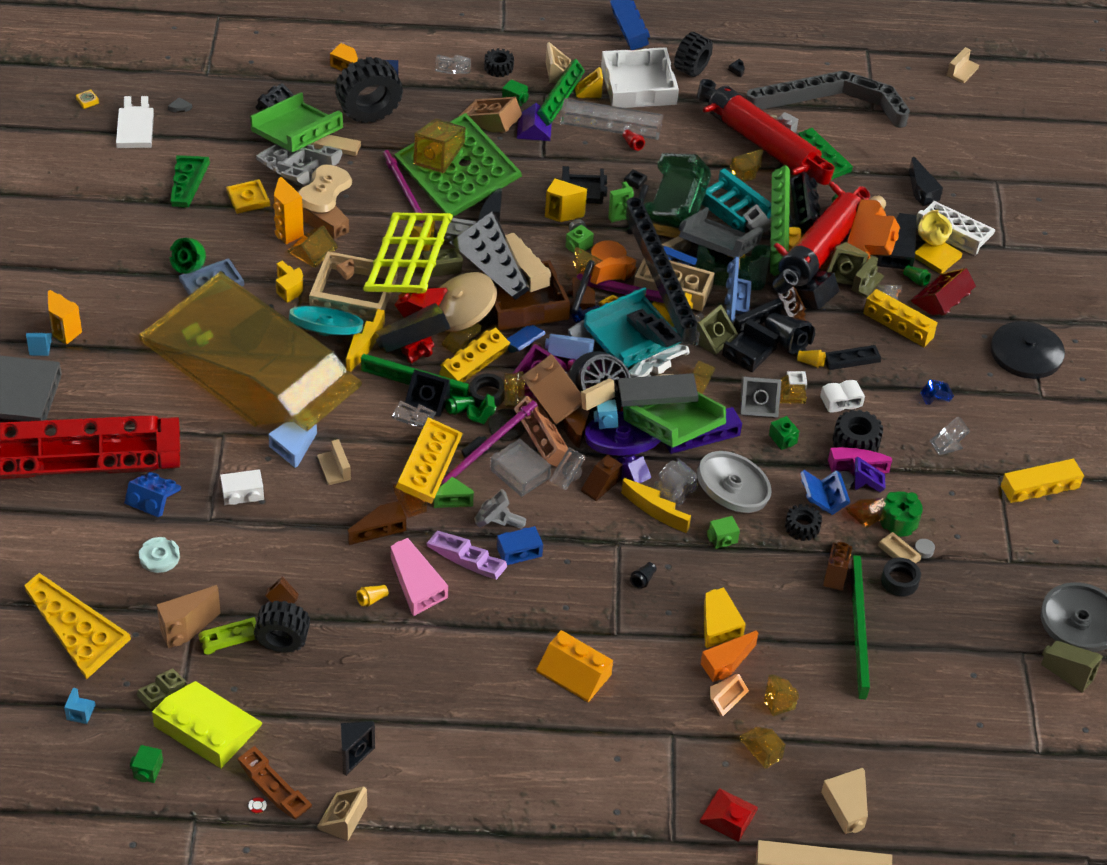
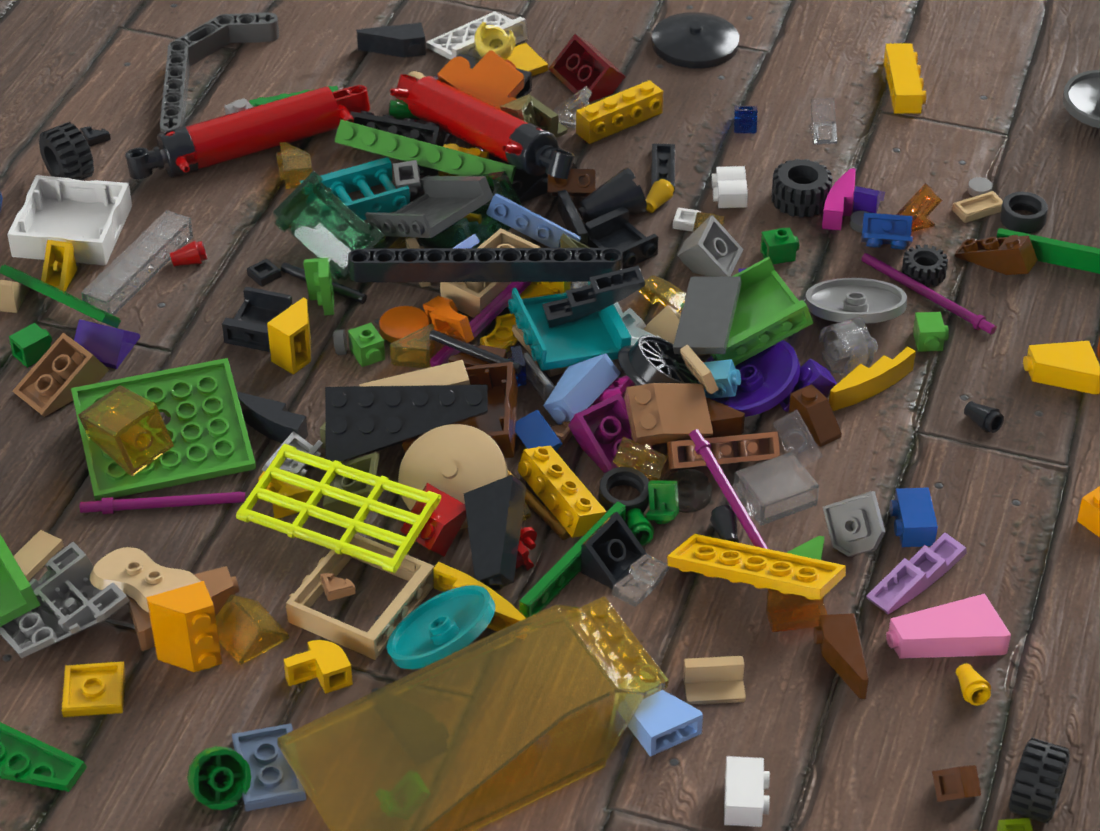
camera: 70 degrees left, 5 degrees down
green brick [880,492,923,537] -> none
green cone [903,265,931,286] -> none
none -> magenta bar [861,253,997,335]

